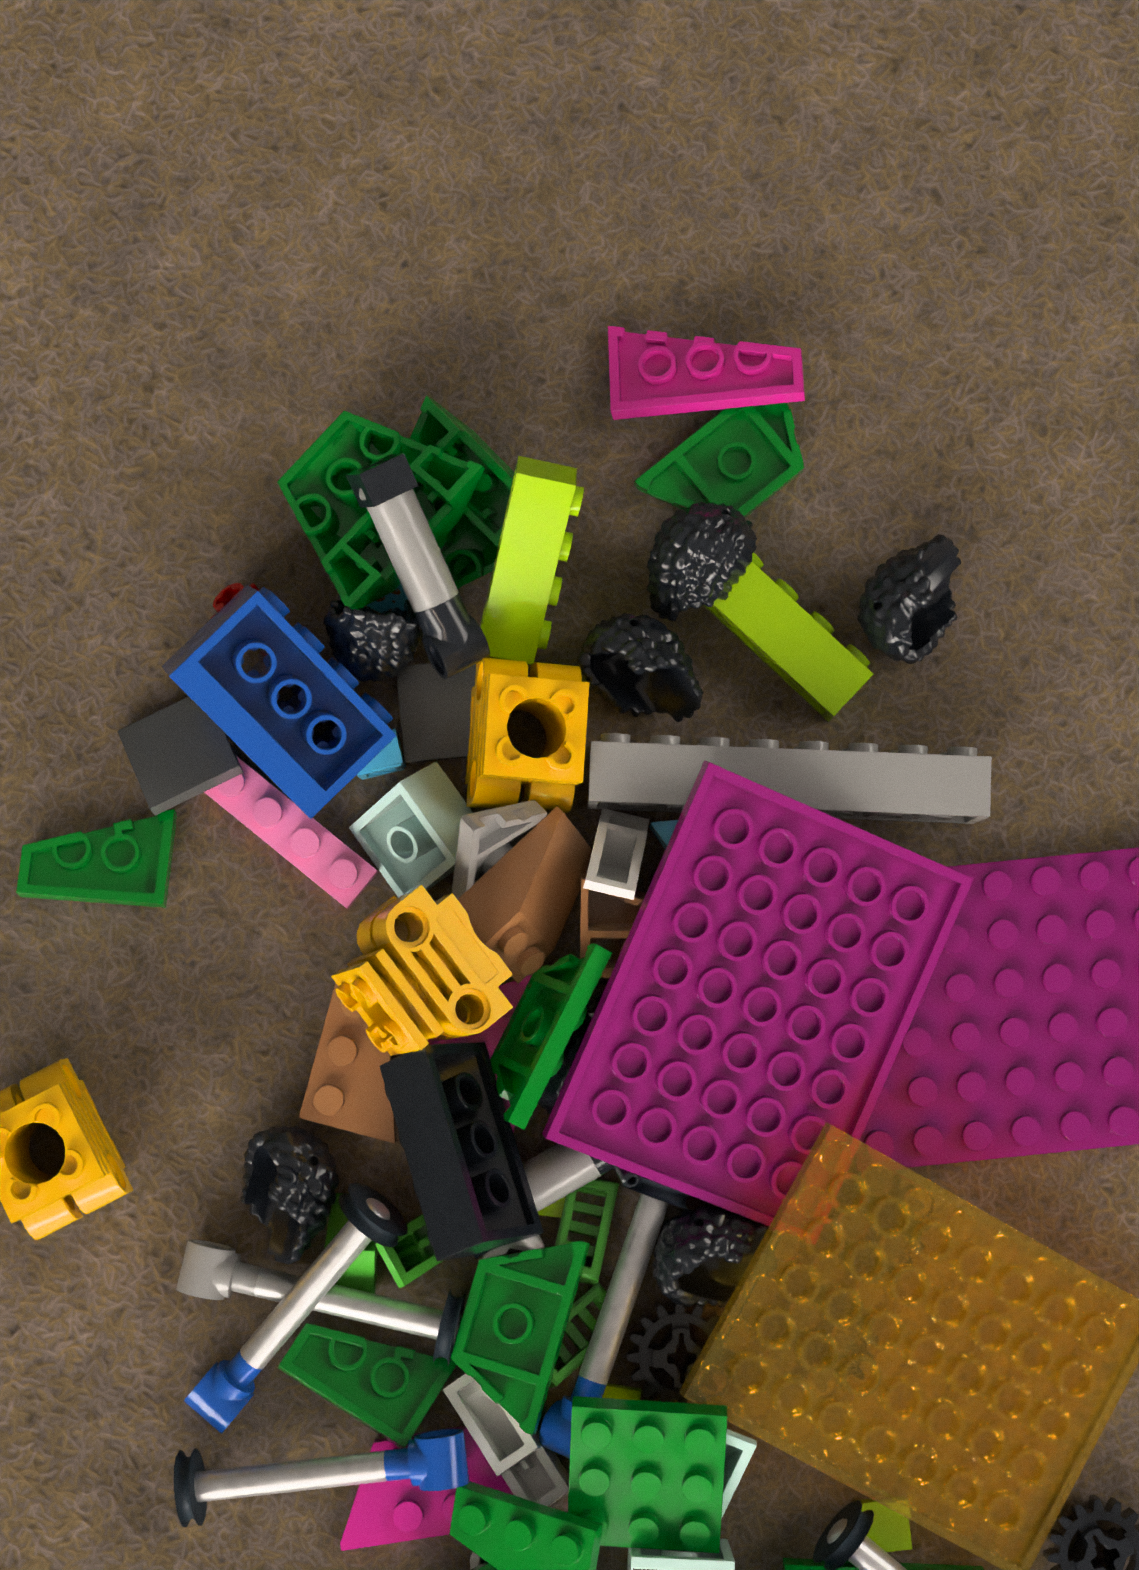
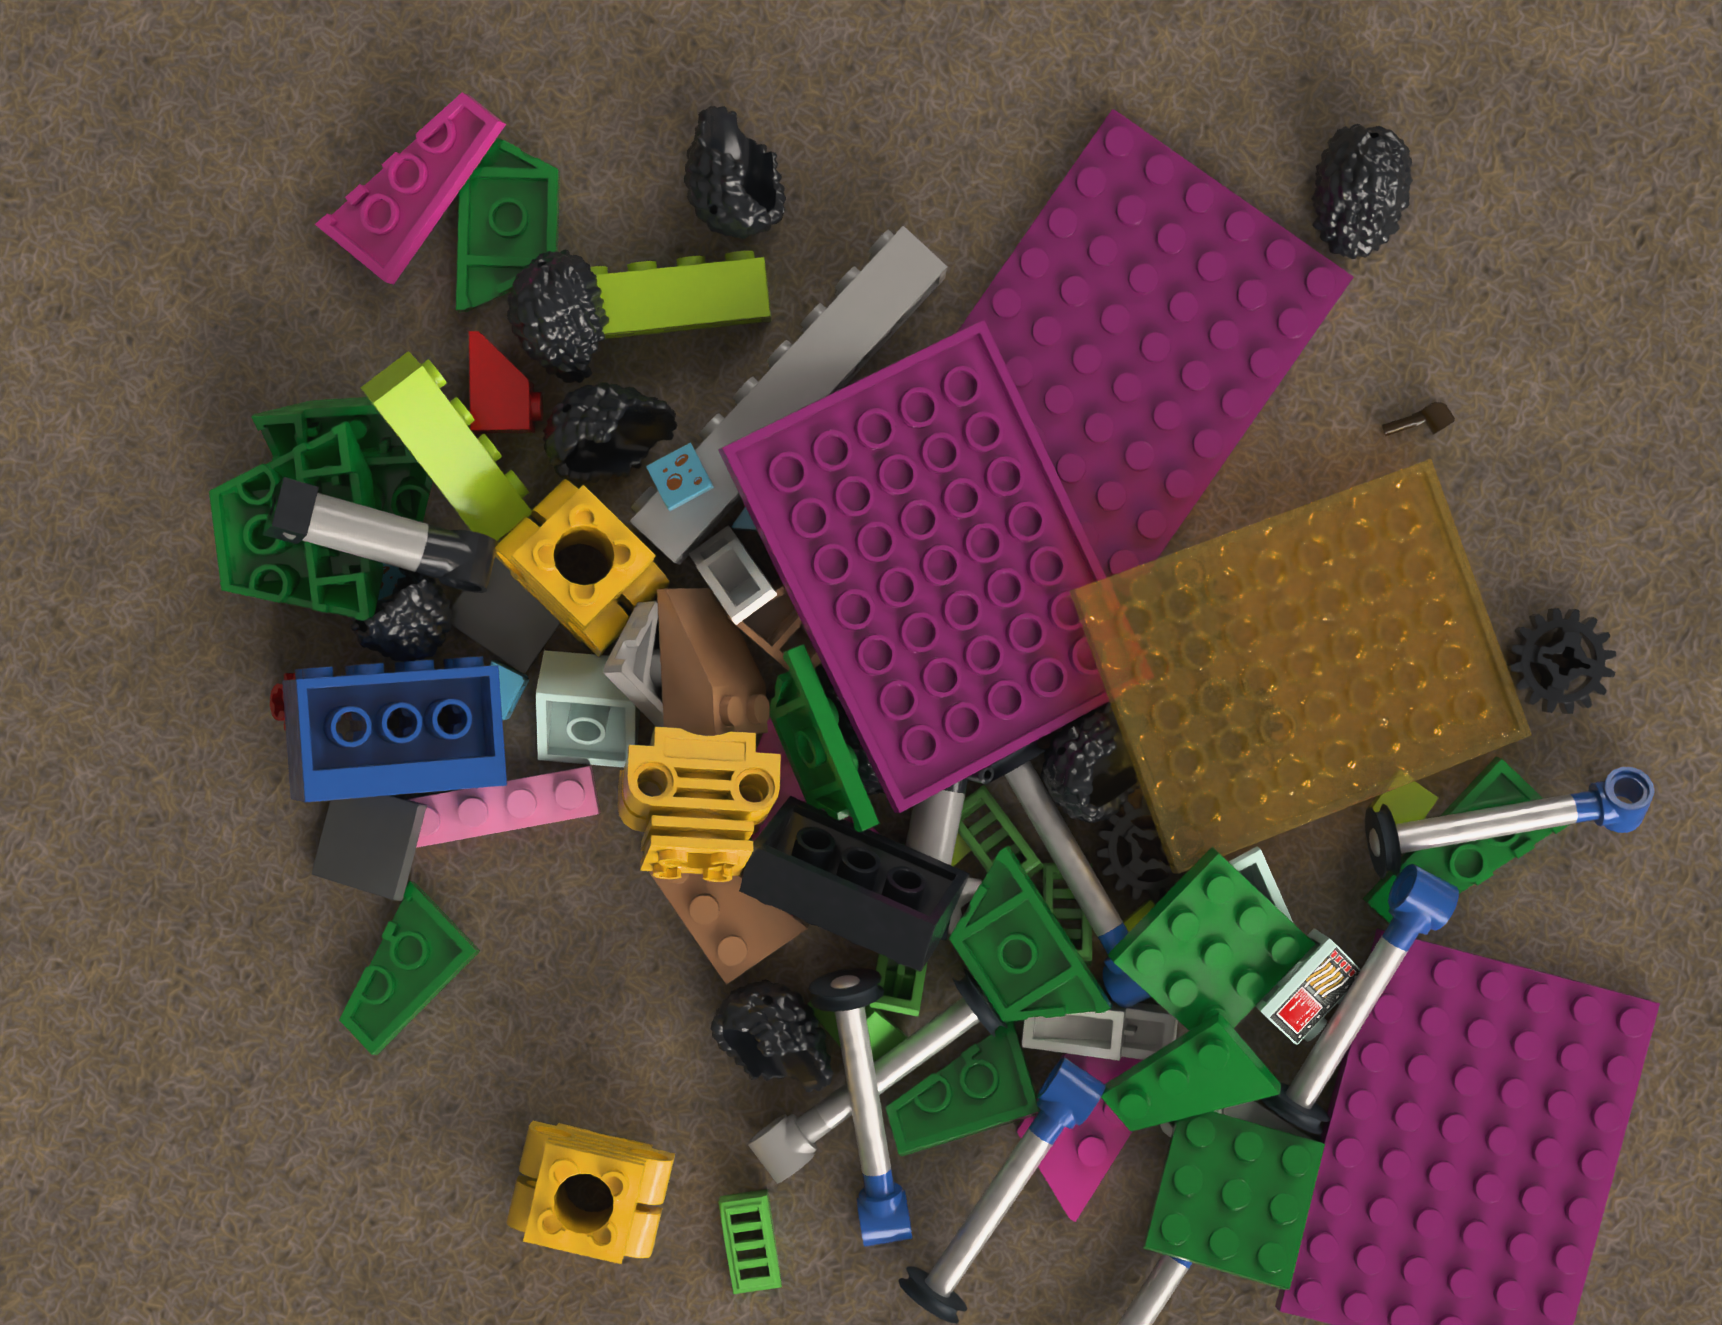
camera: 45 degrees left, 5 degrees up
none -> red slope [469,331,543,434]
none -> medium azure slope [646,442,715,511]
none -> bright green slope [718,1189,782,1294]

